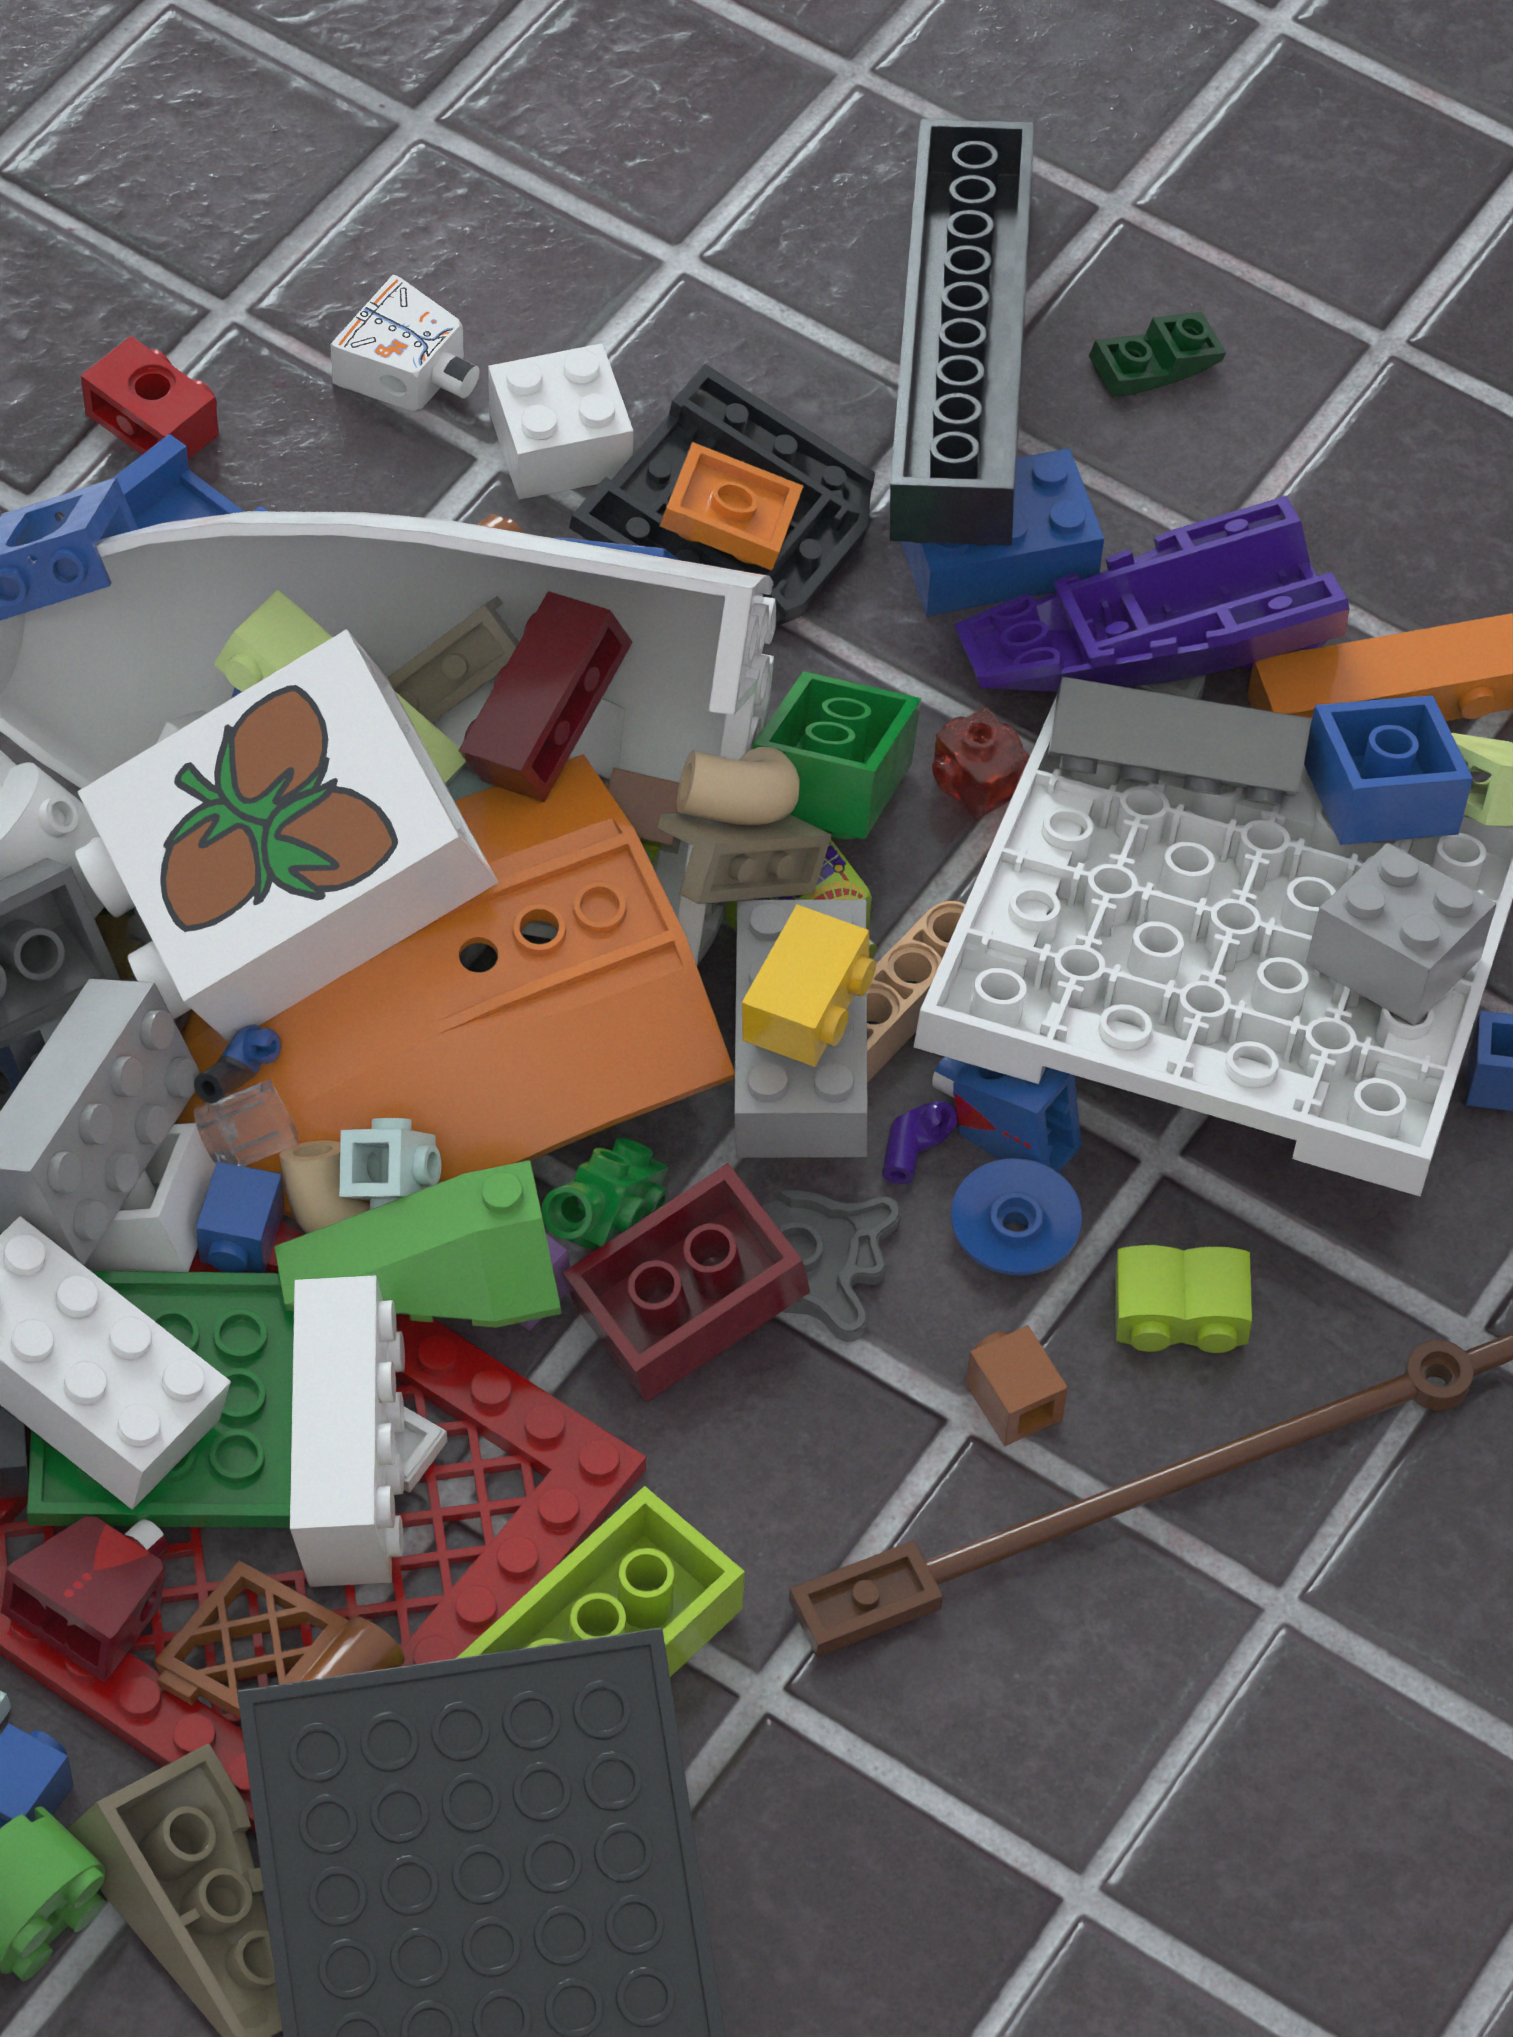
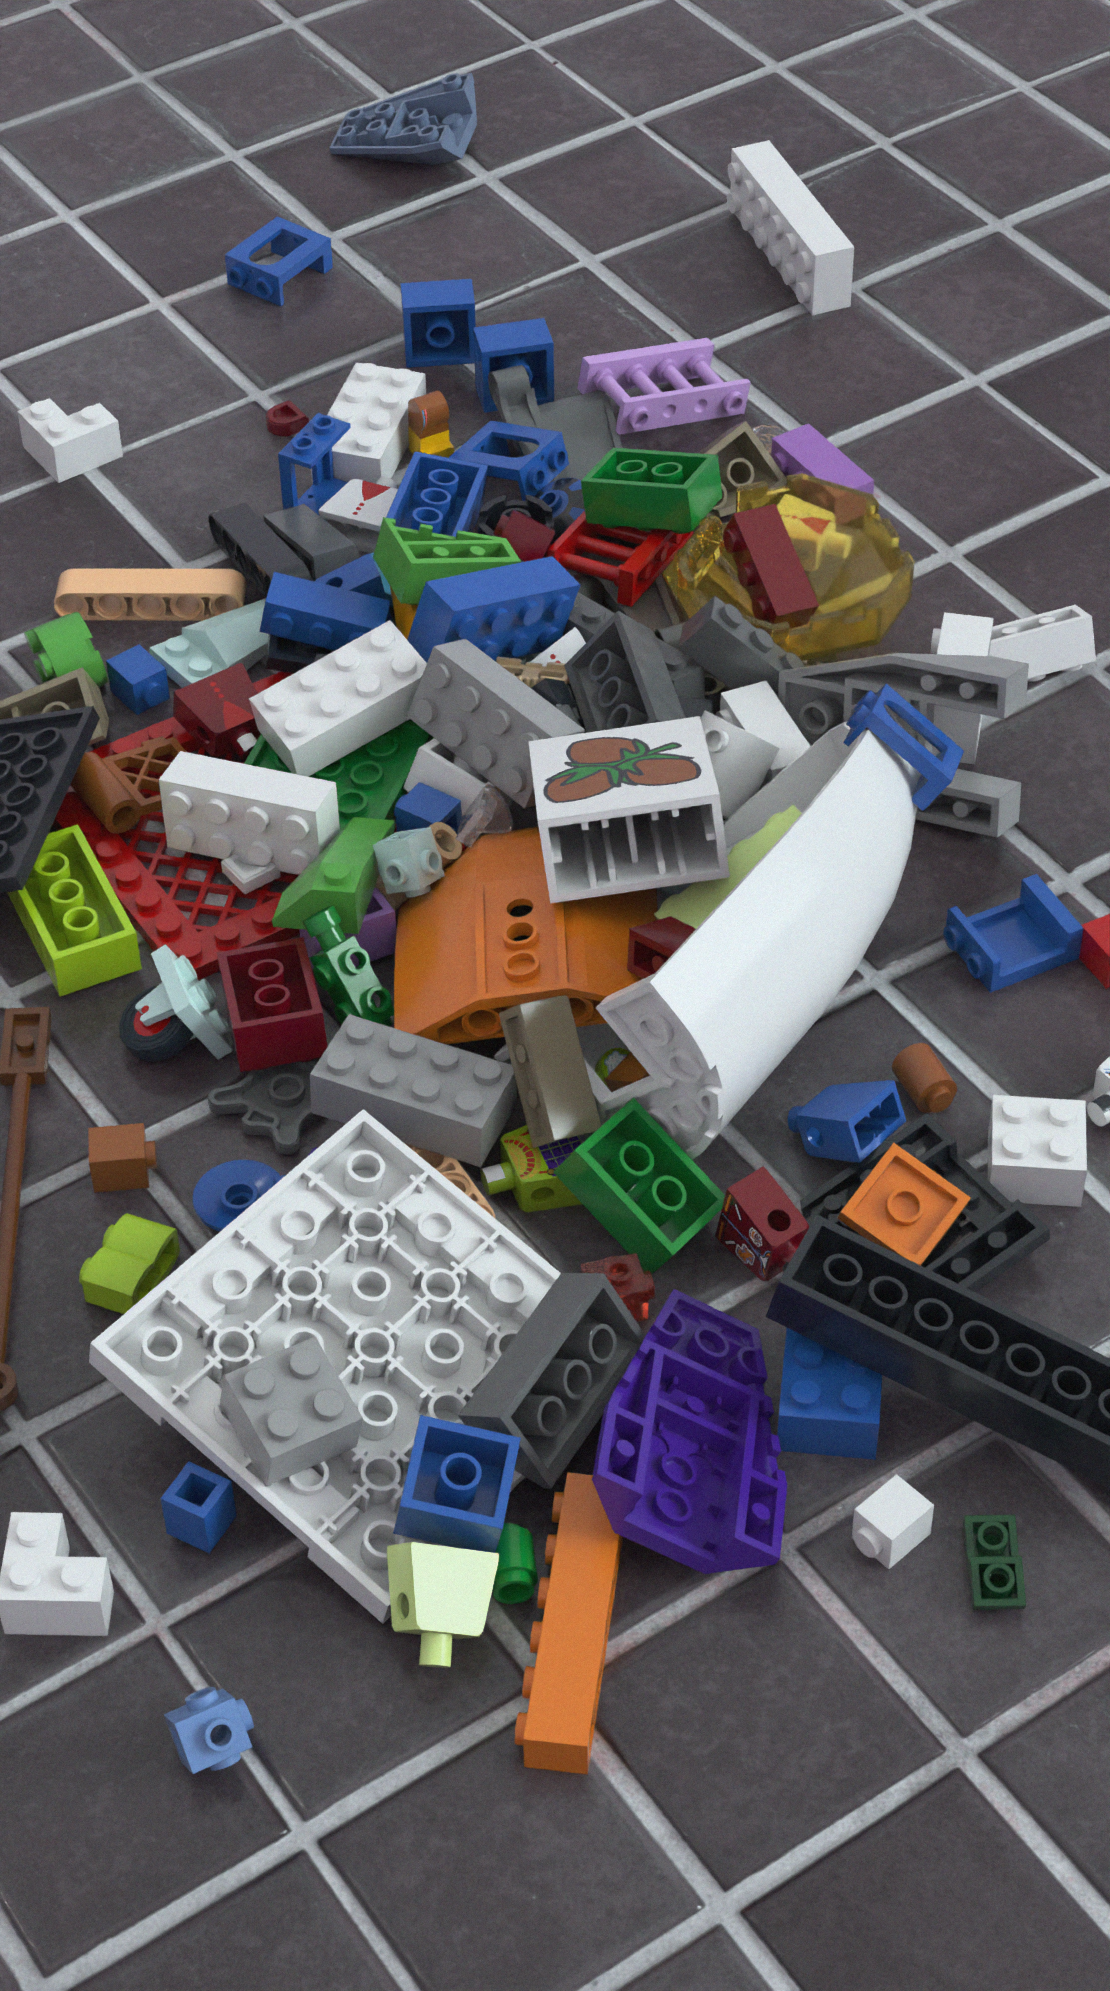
camera: 115 degrees right, 10 degrees down
arm [194,1024,281,1104] -> none
tan cylinder [677,747,800,826] -> none
yellow brick [742,904,876,1067] -> none
none -> light aqua plate [119,944,233,1062]
none -> dark red torso [715,1166,809,1281]
none -> white brick [852,1474,934,1569]

